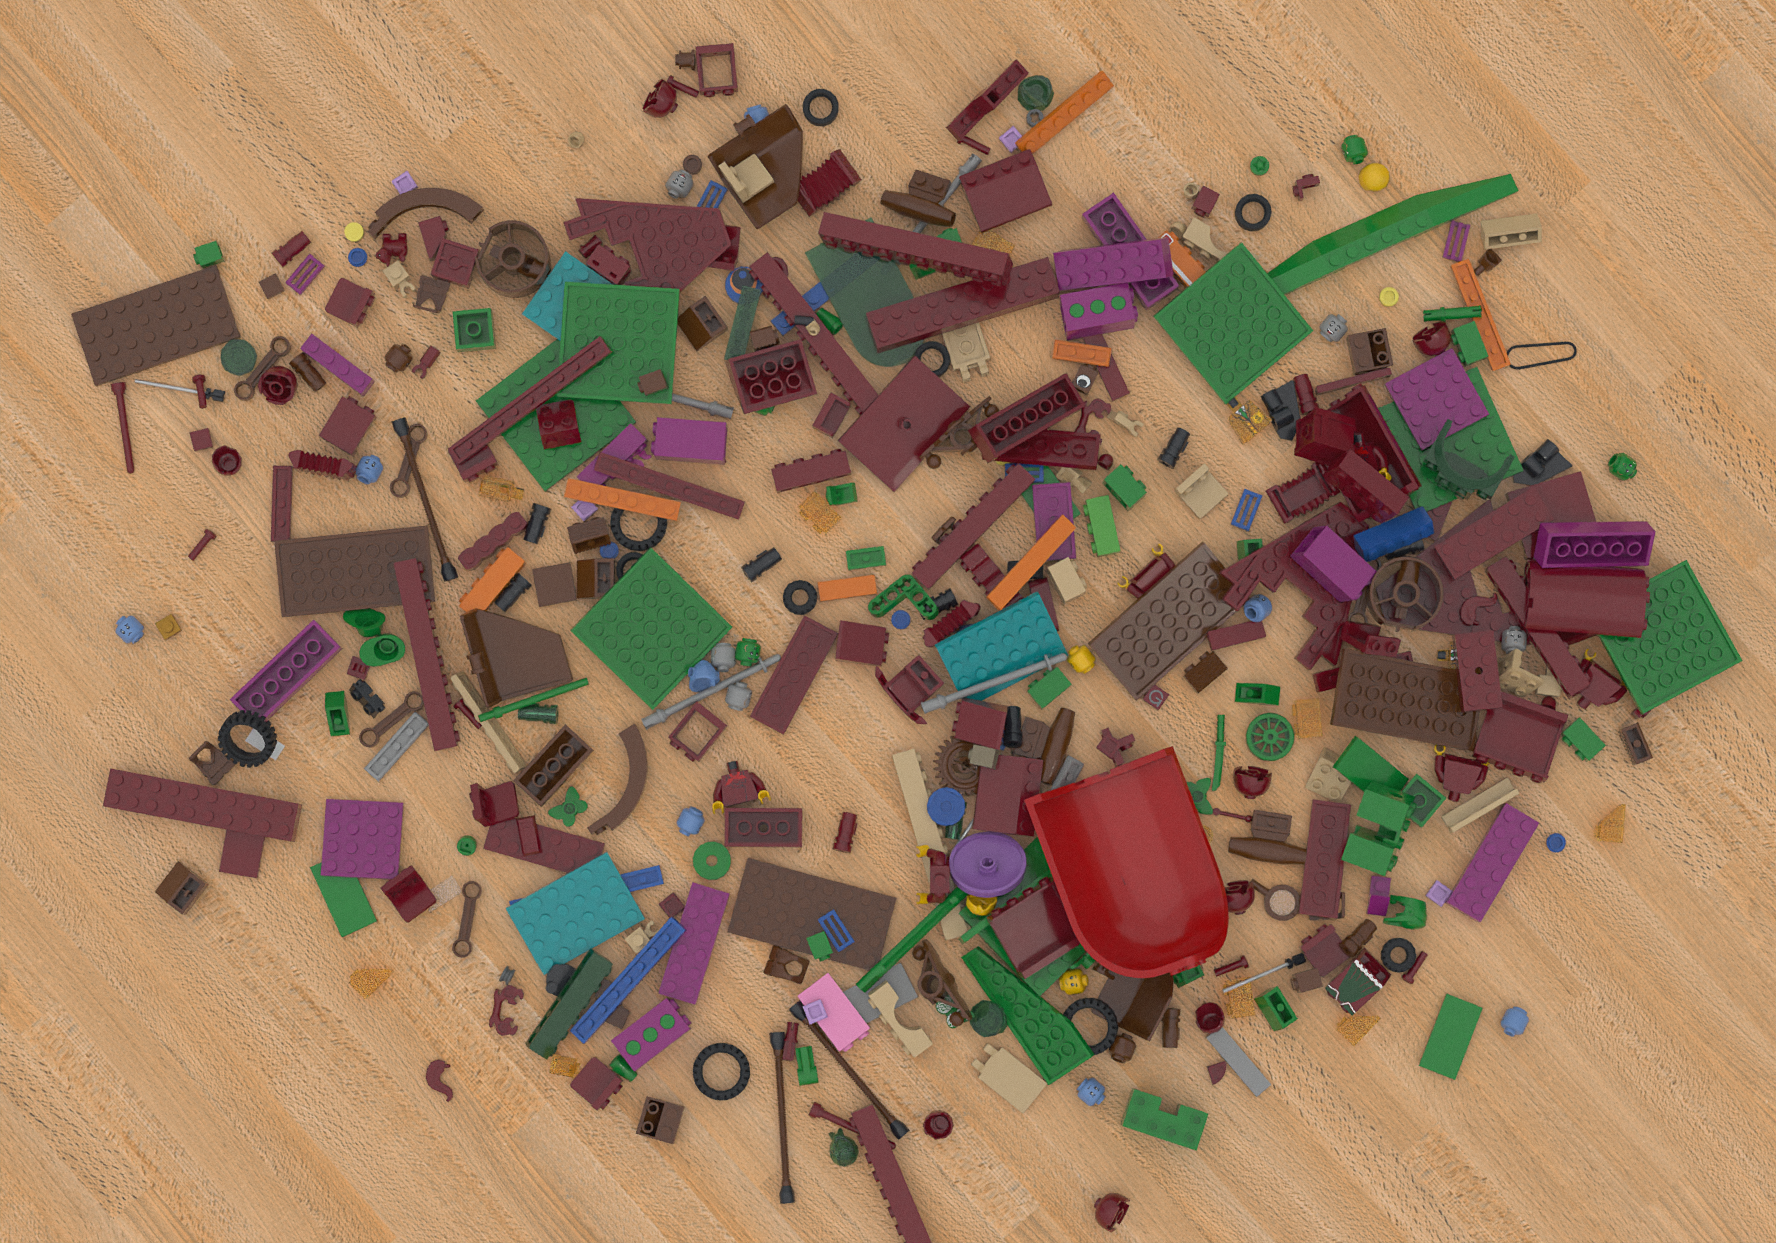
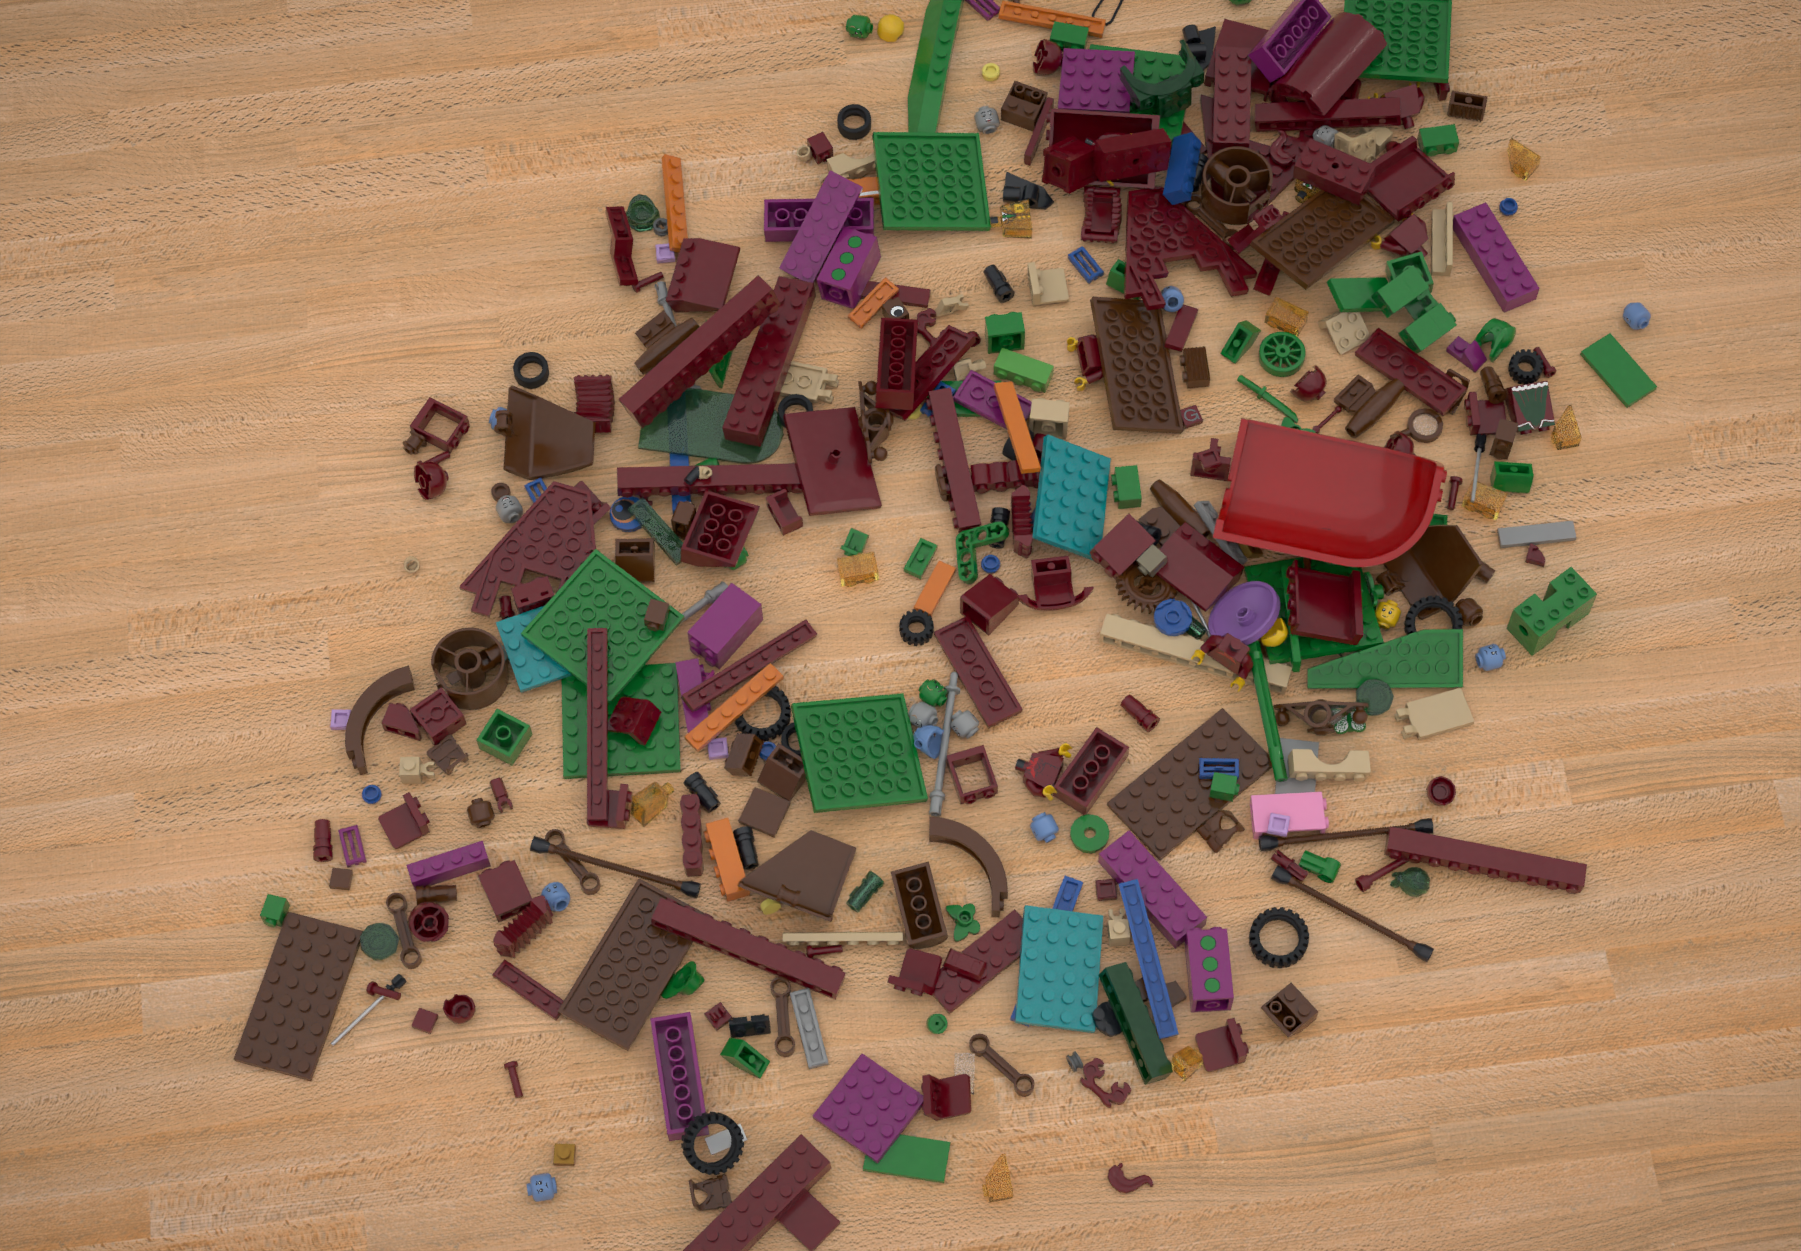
camera: 55 degrees left, 20 degrees down
dark red piece [110,382,134,474] -> none
light yellow tile [344,222,364,242] -> none
green piece [359,633,405,667] -> none
dark red animal [375,233,408,267] -> none
green bar [478,678,589,722] -> none
green cone [609,1054,638,1082] -> none
tan bracket [719,154,774,203] -> none
black axle [741,547,782,583] -> none
dark red brick [771,449,851,493] -> none
light grey bar [921,653,1067,714] -> none
yellow head [1067,645,1096,674] -> none
dark red cylinder [1094,1193,1130,1233] -> none
dark red hair [1196,1002,1225,1034] -> none
green tile [1250,156,1269,176] -> none
magenta brick [1290,526,1377,602] -> none
dark red bracket [1292,174,1320,201] -> none
dark red axle [1293,374,1320,415] -> none
green pin [1423,305,1482,322] -> none
lavender tile [1425,880,1452,907] -> none

